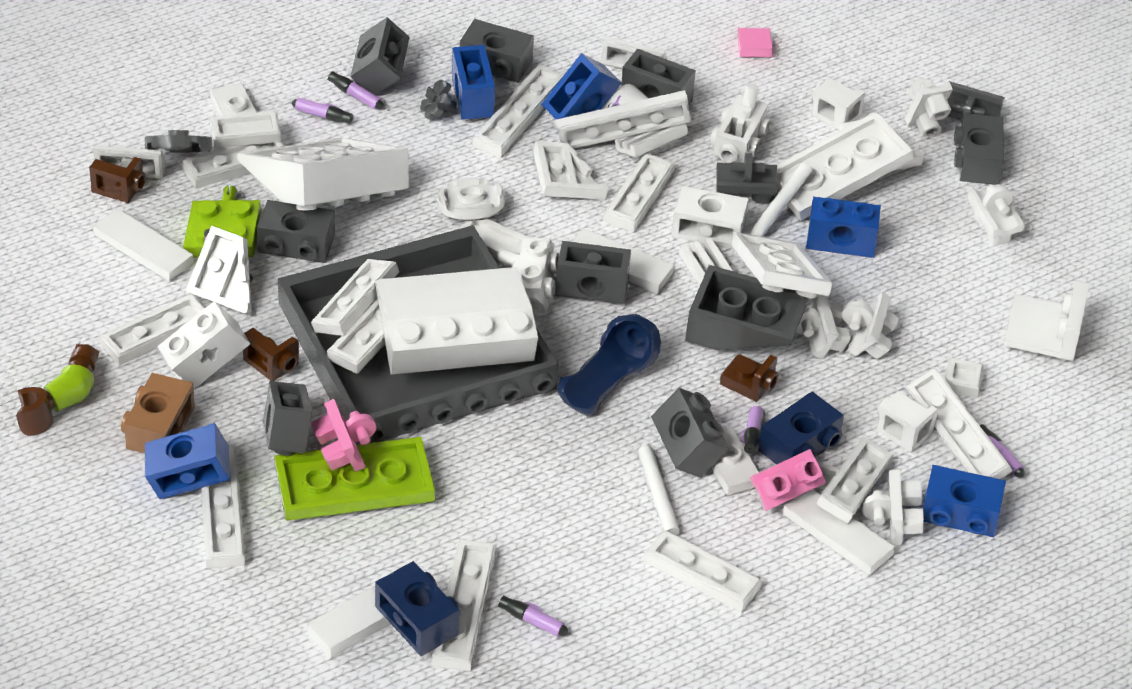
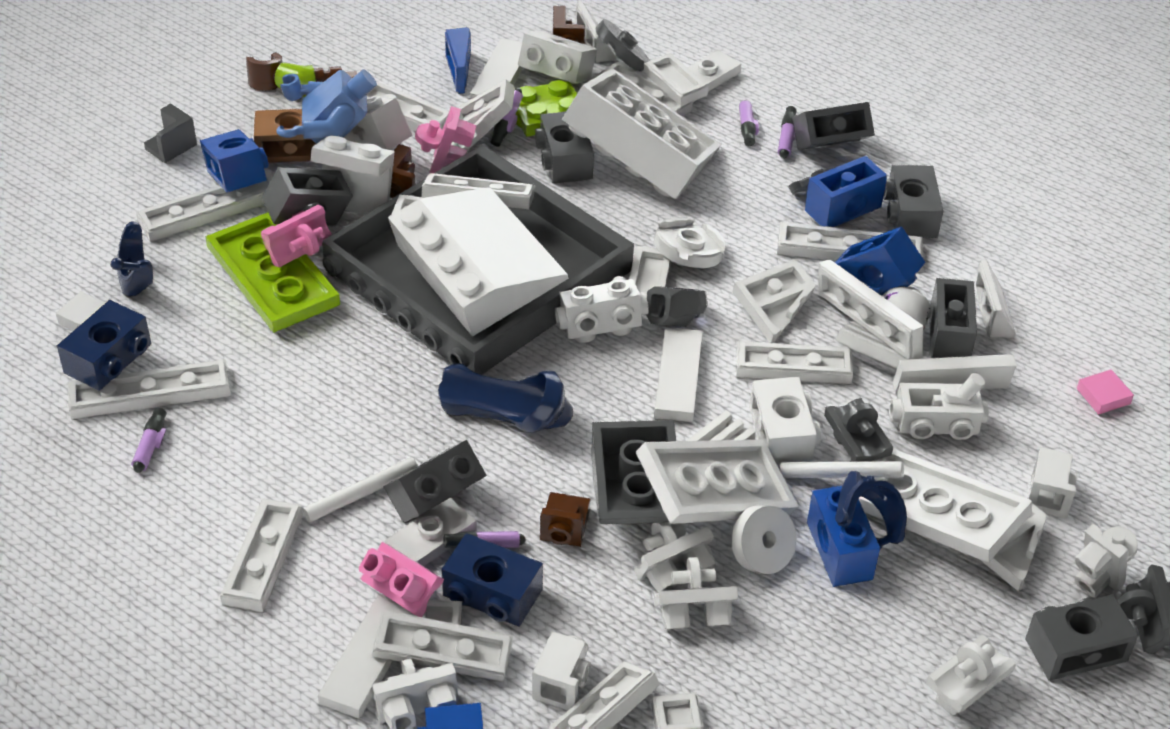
camera: 70 degrees right, 0 degrees up
dark grey brick [555,241,631,304] -> none
none -> dark blue helmet [110,221,153,297]
none -> dark grey panel [144,103,197,163]
none -> medium blue torso [276,69,377,144]
none -> white bracket [311,136,395,215]
none -> bright pink hips [415,106,476,174]
none -> slope [445,27,471,94]
none -> white brick [517,31,598,84]
none -> dark grey rock [646,286,708,327]
none -> white piece [731,505,796,574]
none -> dark blue helmet [835,471,907,550]
none -> white tile [893,354,1017,394]

